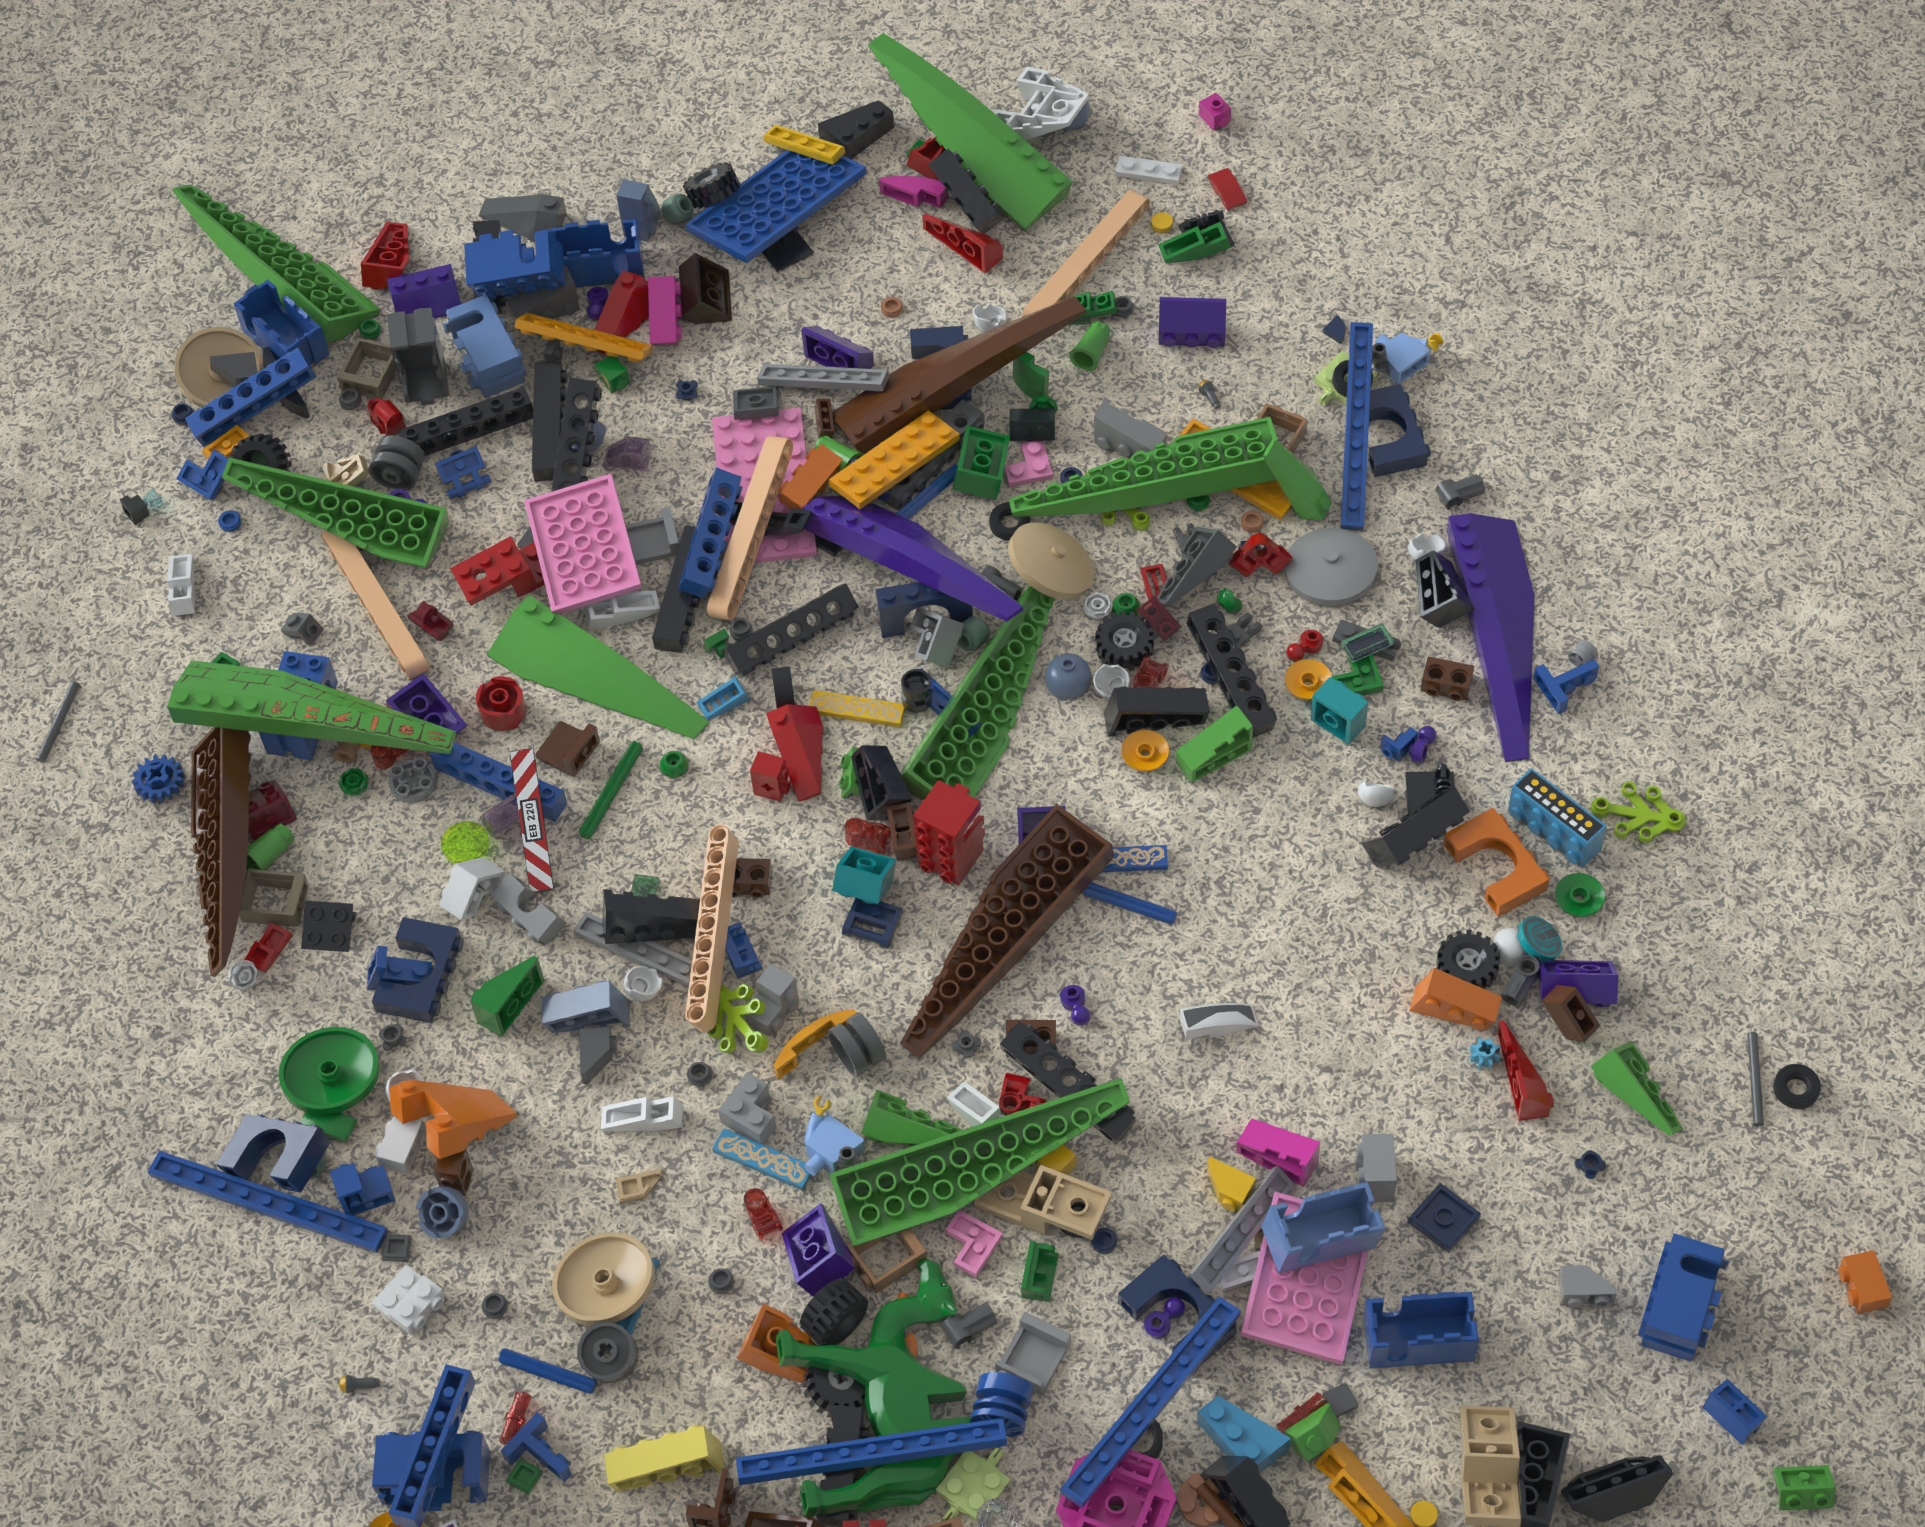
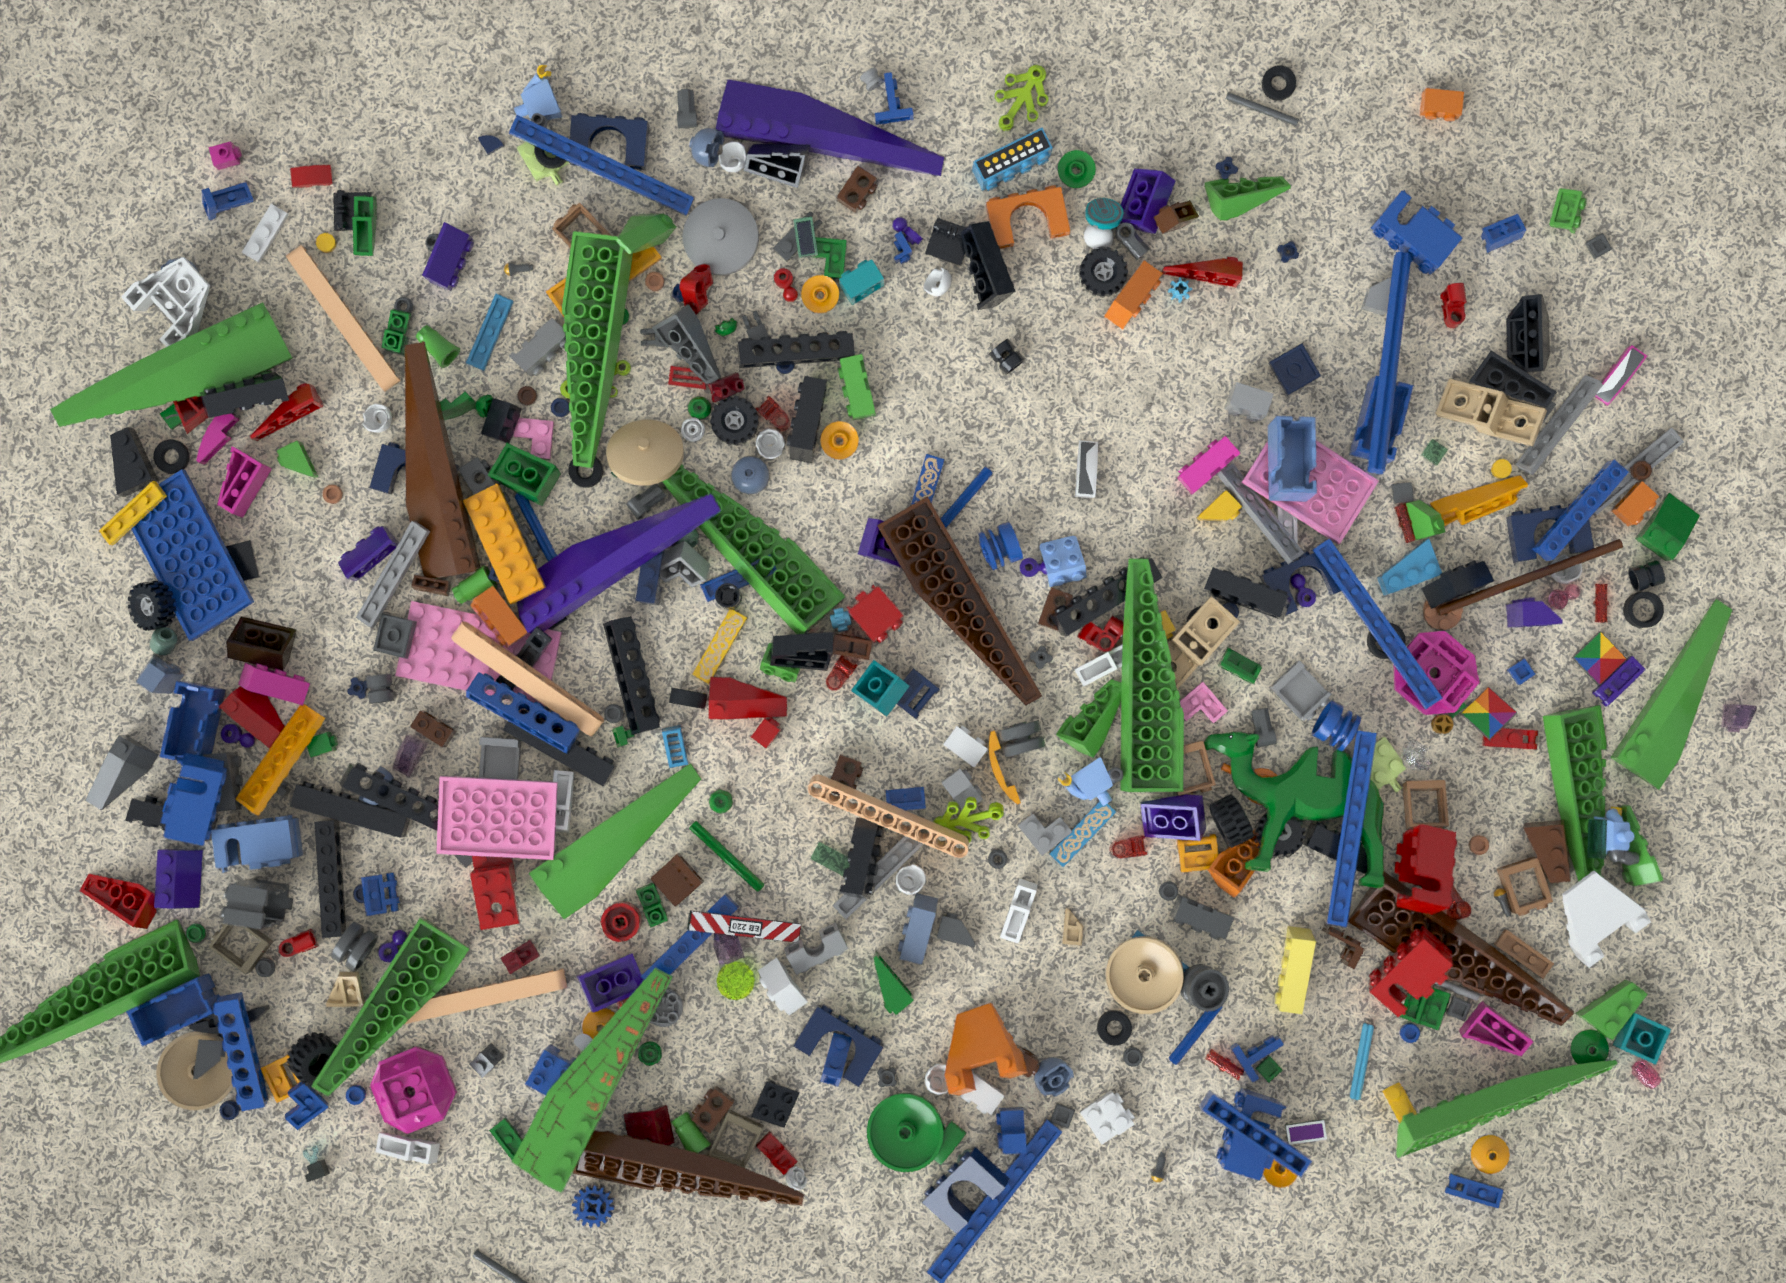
camera: 70 degrees left, 30 degrees up
none -> black tyre [153,439,190,474]
none -> blue bracket [201,182,253,221]
none -> dark pink wedge [217,446,272,518]
none -> bright green slope [277,440,318,478]
none -> dark grey wheel [366,674,395,704]
none -> dark pink piece [370,1046,457,1134]
none -> reddish brown brick [410,710,457,747]
none -> dark azure tile [466,294,514,371]
none -> reddish brown tile [517,386,537,406]
none -> green slope [636,883,668,928]
none -> sand blue cylinder [689,128,724,167]
none -> reddish brown brick [692,1086,735,1134]
none -> white brick [943,726,988,767]
none -> blue wheel [978,522,1023,570]
none -> black wheel [989,339,1025,375]
none -> light blue bracket [1040,536,1087,587]
none -> black tyre [1097,1010,1132,1046]
none -> dark grey wedge [1170,894,1234,941]
none -> light orange plate [1177,834,1218,873]
none -> black wedge [1204,567,1292,621]
none -> dark blue plate [1215,157,1238,179]
none -> blue axle [1367,251,1412,474]
none -> clear green tile [1421,439,1448,466]
none -> red piece [1440,282,1467,329]

